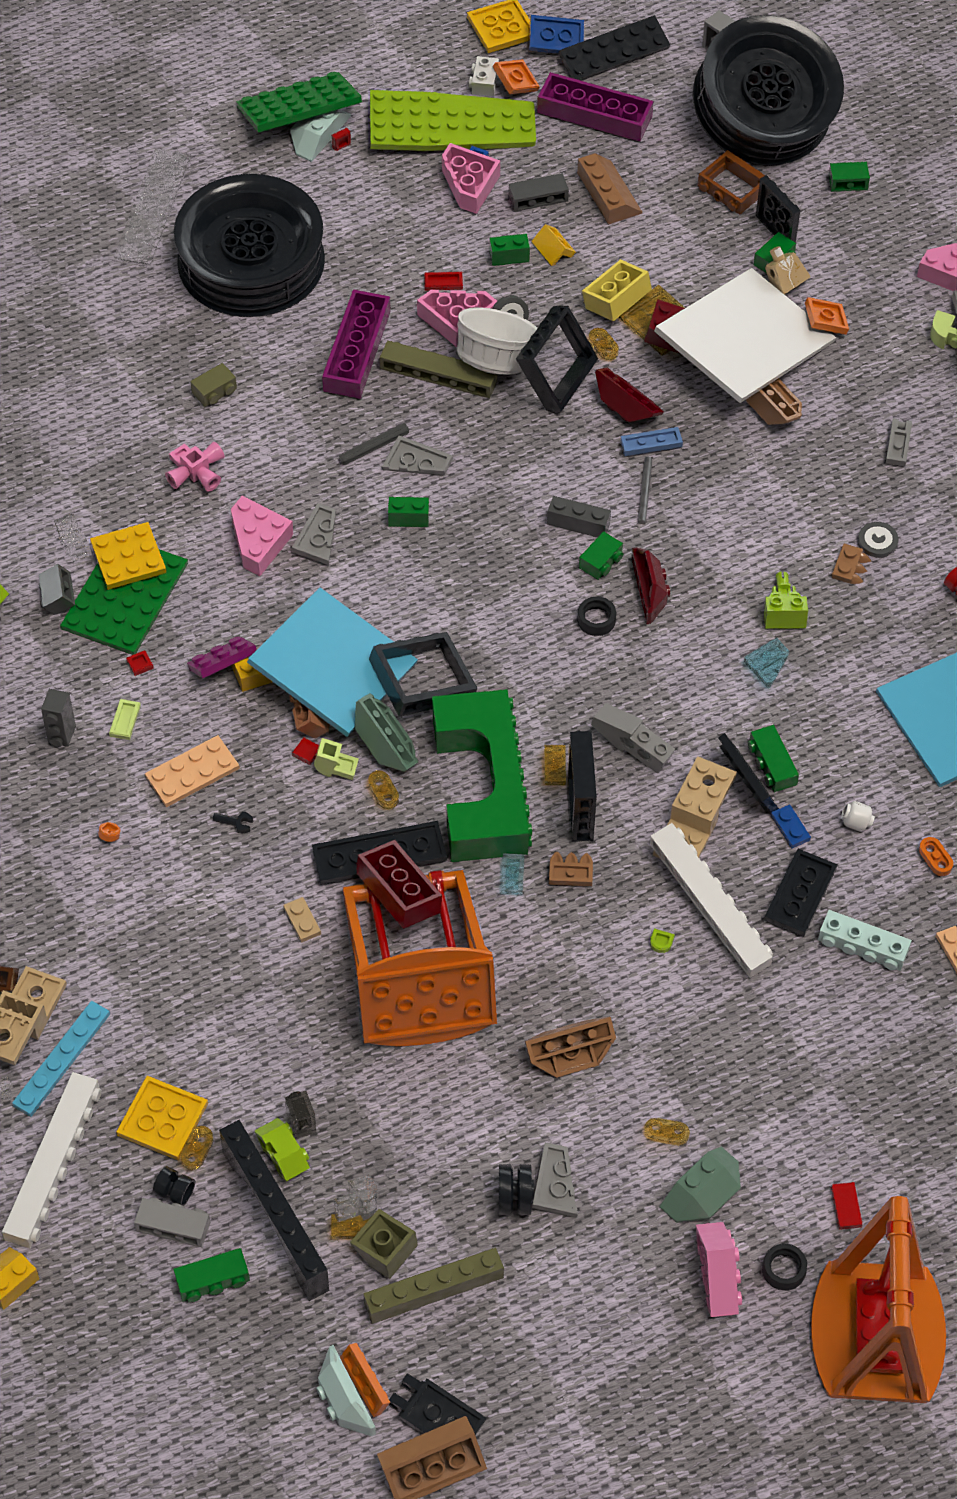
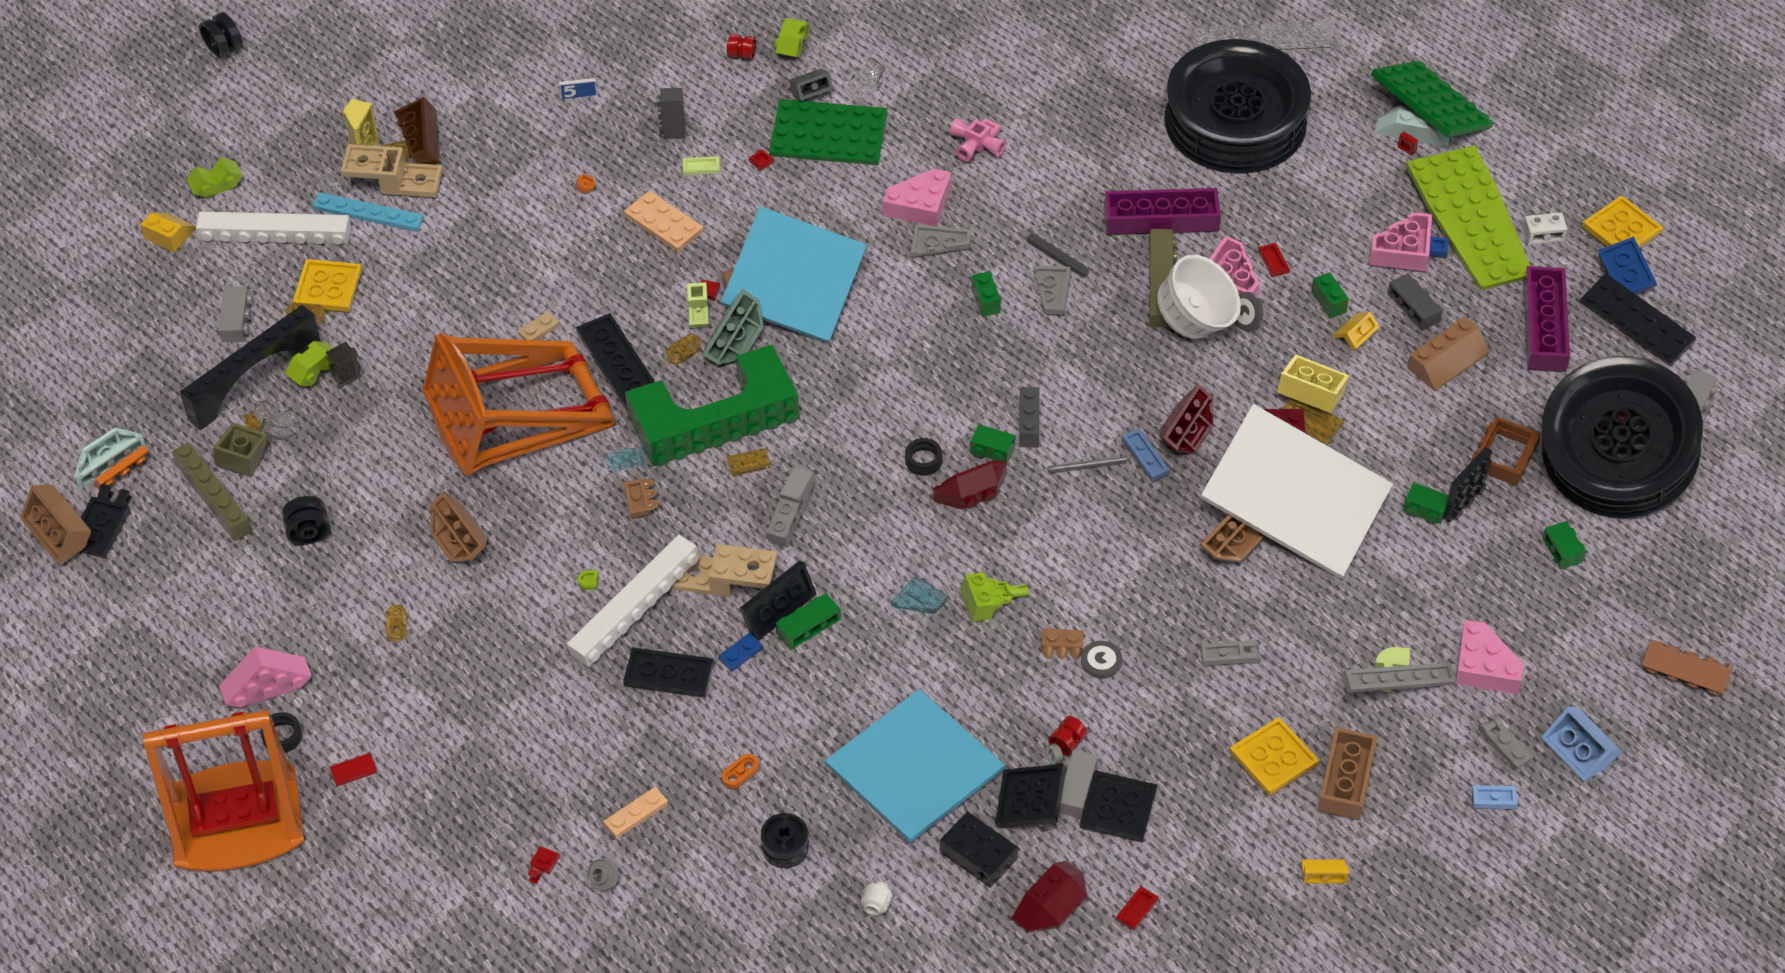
camera: 75 degrees right, 5 degrees down
yellow plate [90,522,166,590] -> none
black wheel [153,1166,196,1206] -> none
green brick [173,1248,250,1302] -> none
magenta plate [187,637,257,678] -> none
olive brick [190,363,237,407] -> none
black bar [213,811,254,834] -> none
dark red brick [357,840,442,929] -> none
black window [369,632,478,717] -> none
orange plate [492,59,540,95] -> none
black window [516,306,599,412] -> none
light grey wing [532,1142,578,1218] -> none
black window [567,730,597,842] -> none
clear yellow plate [589,328,619,360] -> none
sand green wedge [659,1146,741,1223] -> none
tan torso [765,246,811,294] -> none
orange plate [805,297,849,335] -> none
light aqua brick [818,910,912,971] -> none
white head [841,801,875,832] -> none

